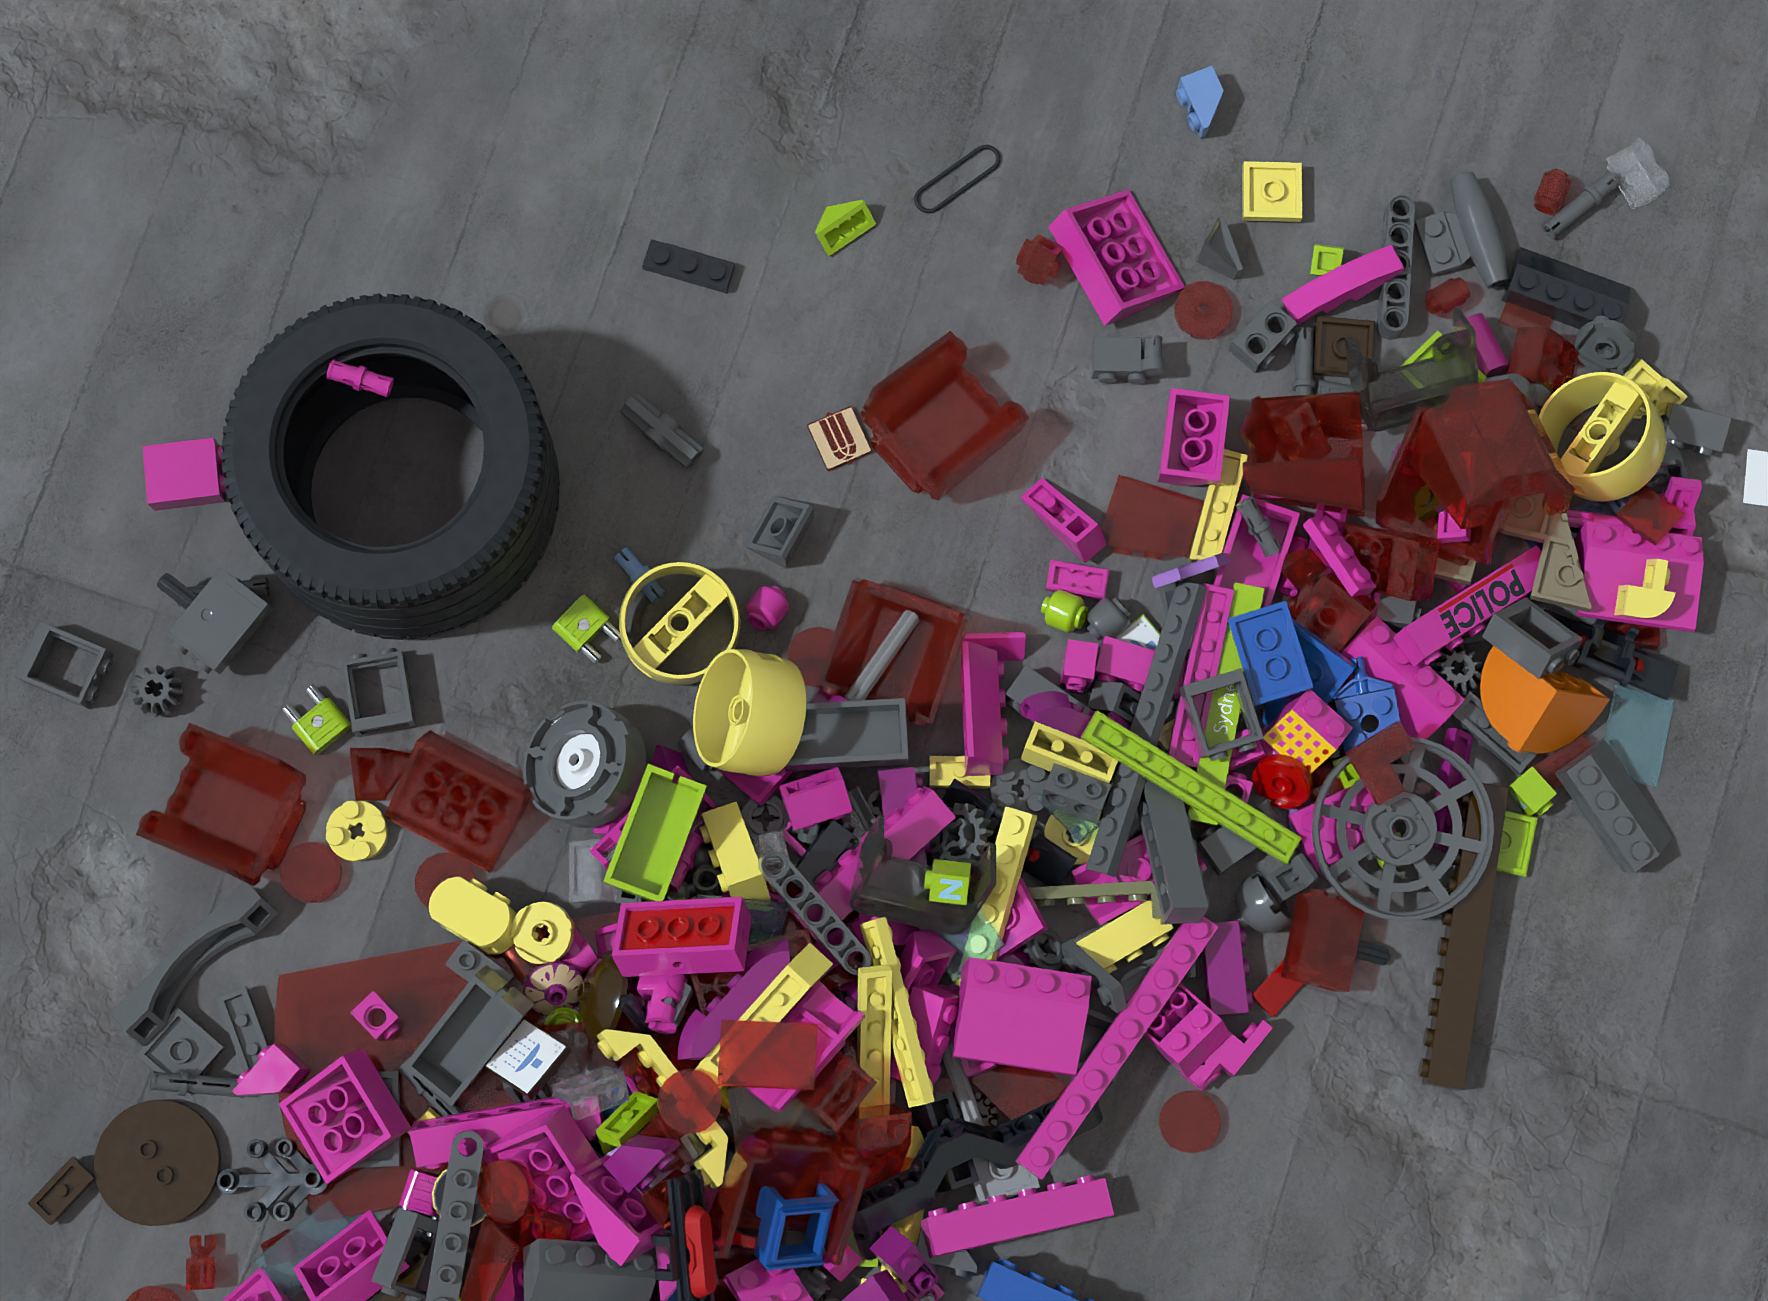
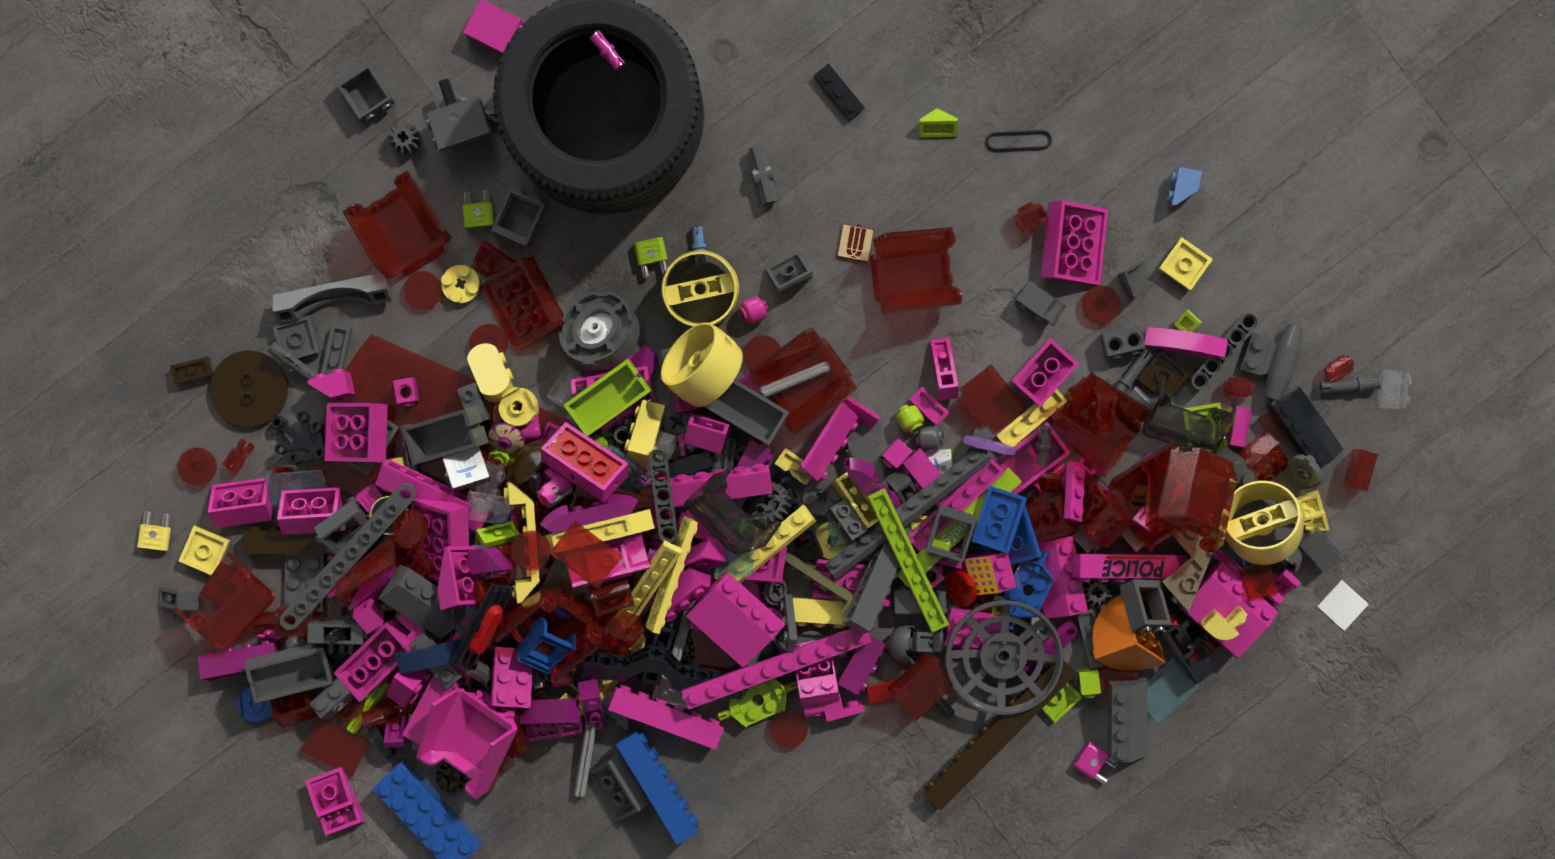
camera: 40 degrees right, 10 degrees up
lime brick [924,859,971,905] -> none
clear red plate [1345,721,1415,806] -> none
none -> lime plate [718,678,798,727]
none -> dark pink piece [1072,741,1118,785]
none -> clear red brick [1342,449,1378,491]

